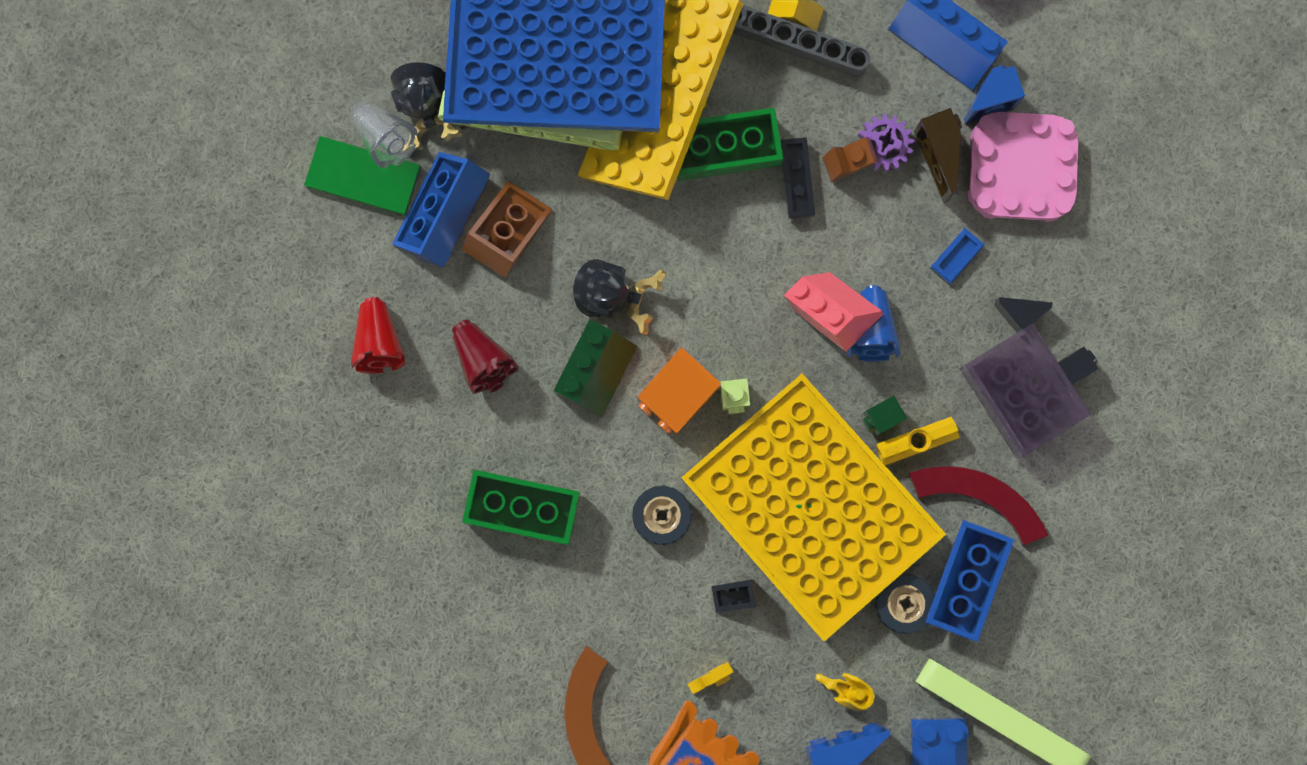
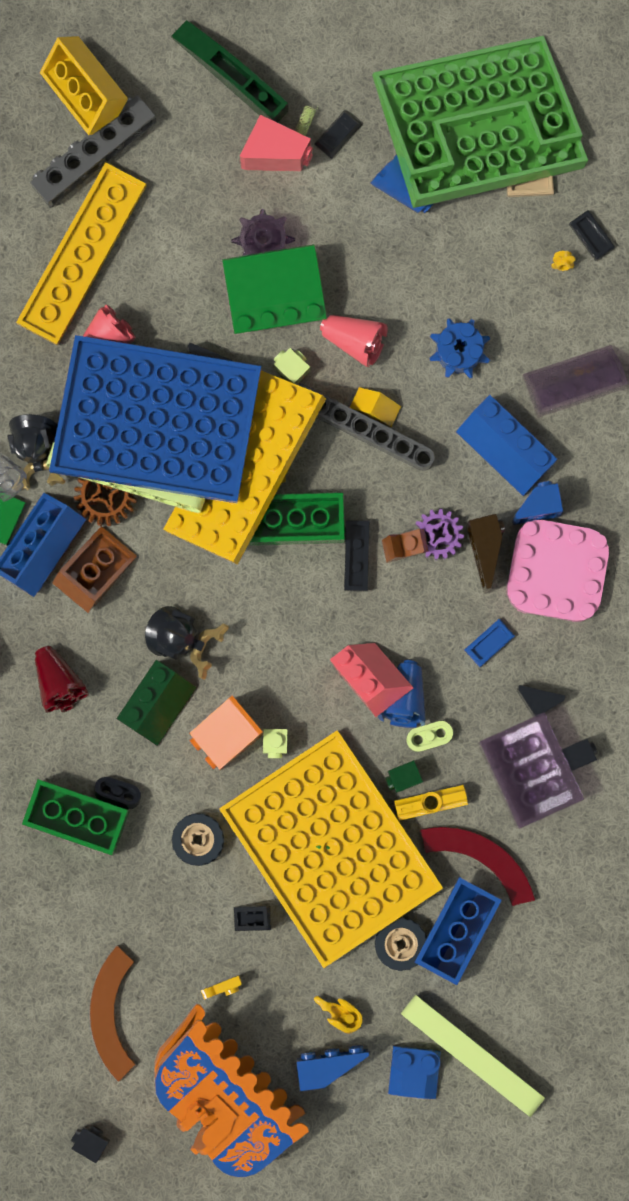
camera: 10 degrees right, 0 degrees up
none -> dark orange gear [74,478,137,527]
none -> black plate [94,777,141,809]
none -> yellowish green plate [406,721,453,752]

